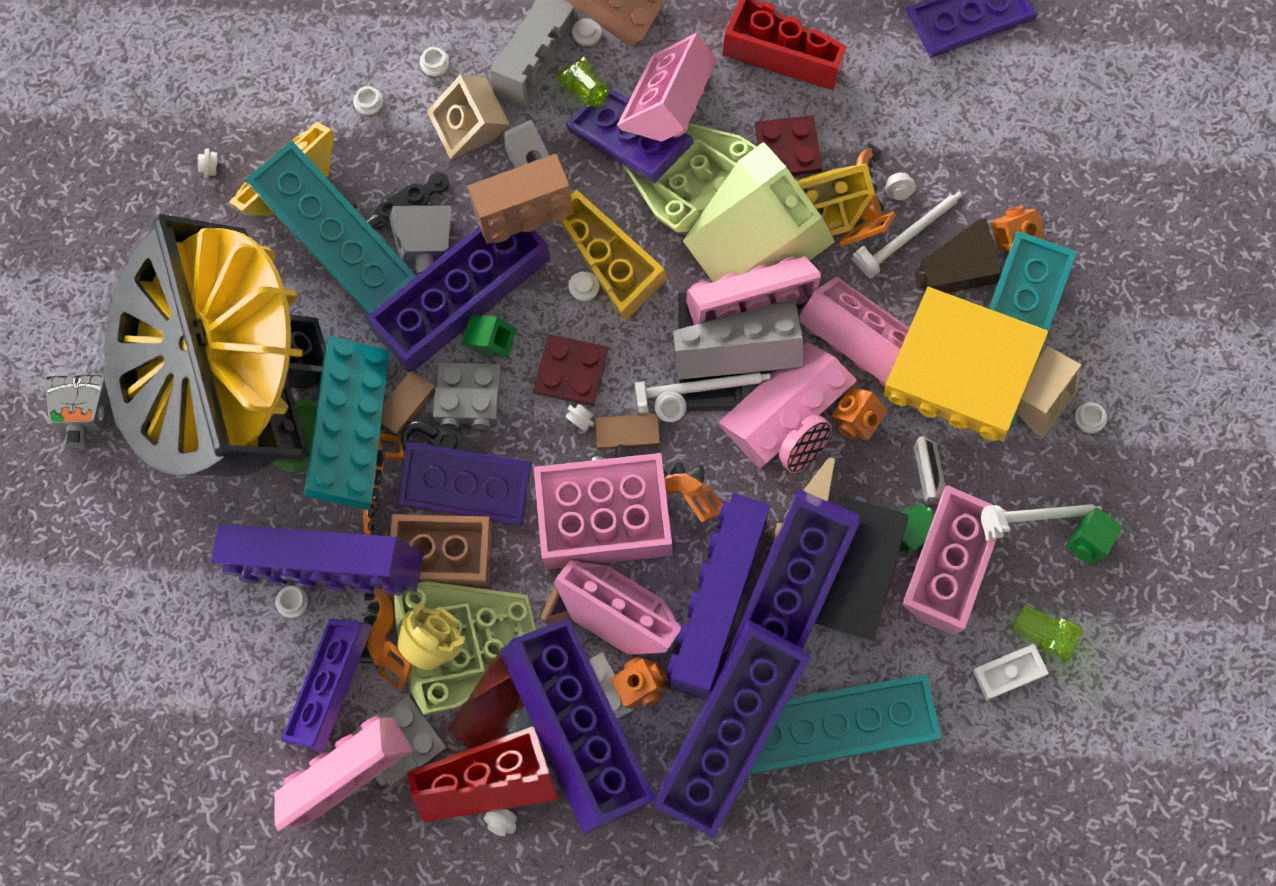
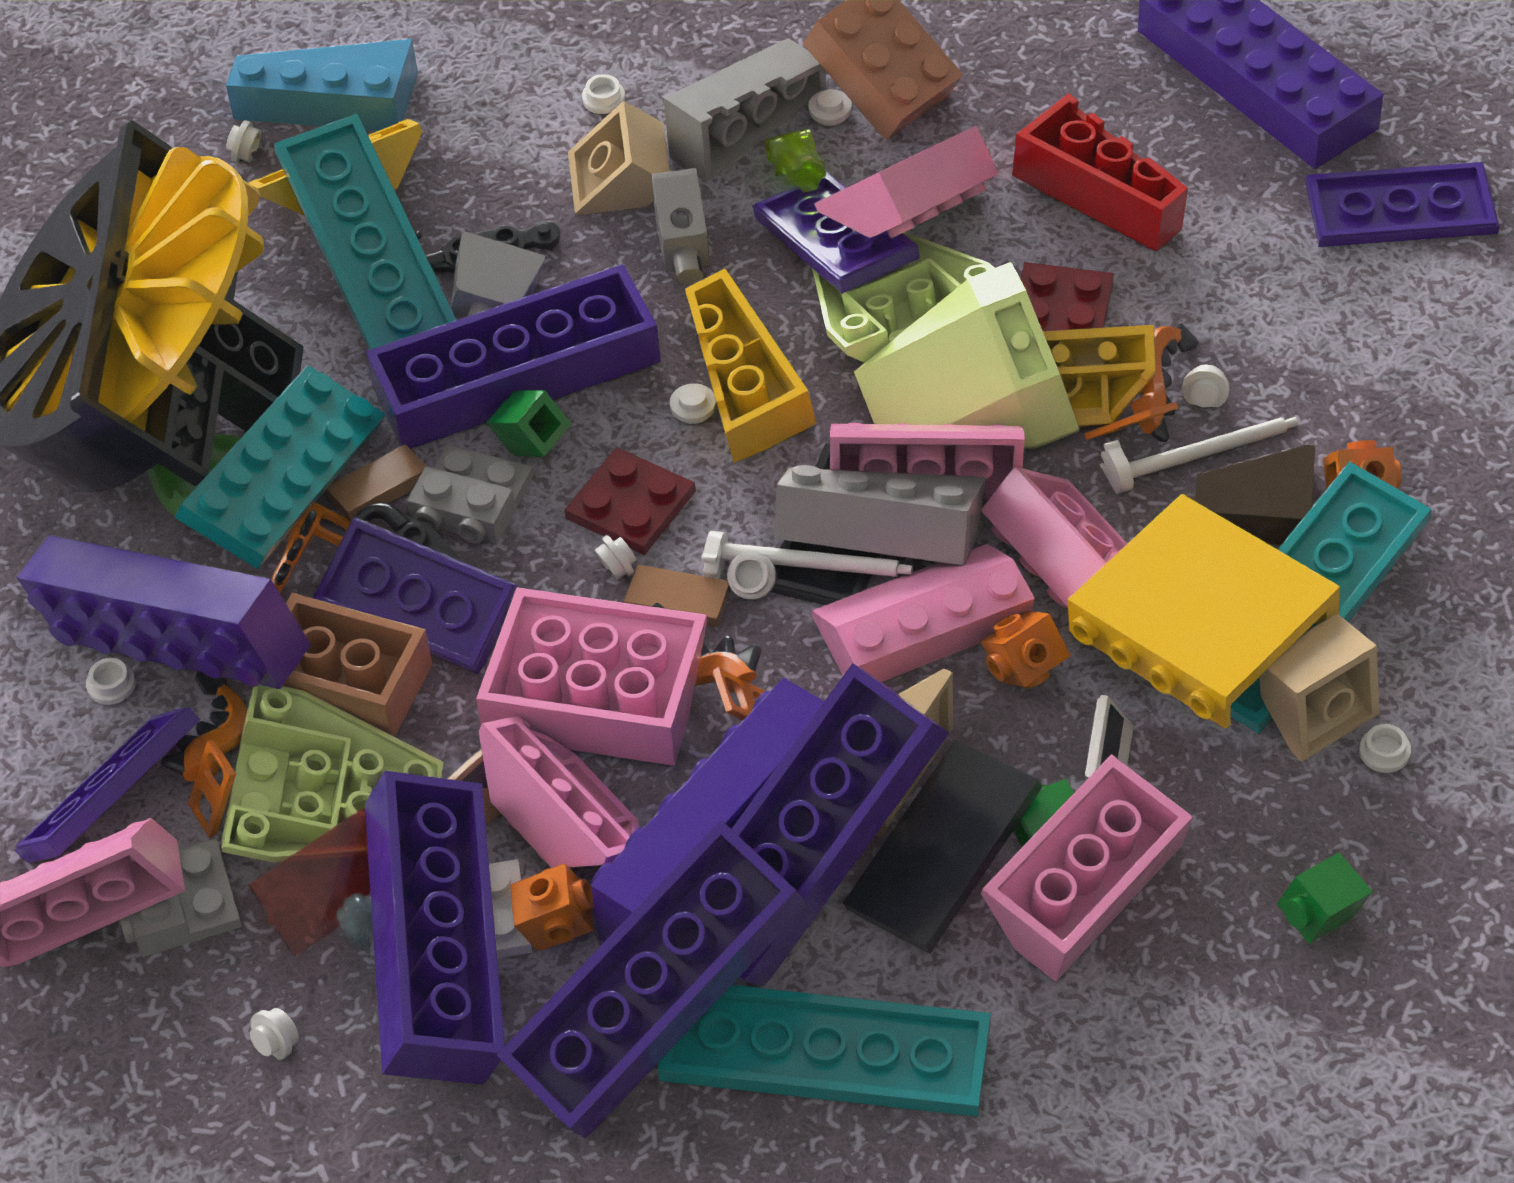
camera: 20 degrees right, 20 degrees down
white plate [353,86,383,116] -> none
light yellow cone [398,603,465,670] -> none
red wedge [406,726,559,822] -> none
nougat brick [467,154,573,244] -> none
bright pink tile [779,415,831,473] -> none
white plate [973,644,1049,701] -> none
white piece [981,504,1102,541] -> none
clear neon green piece [1011,605,1083,661] -> none
none -> dark azure wedge [226,39,418,131]

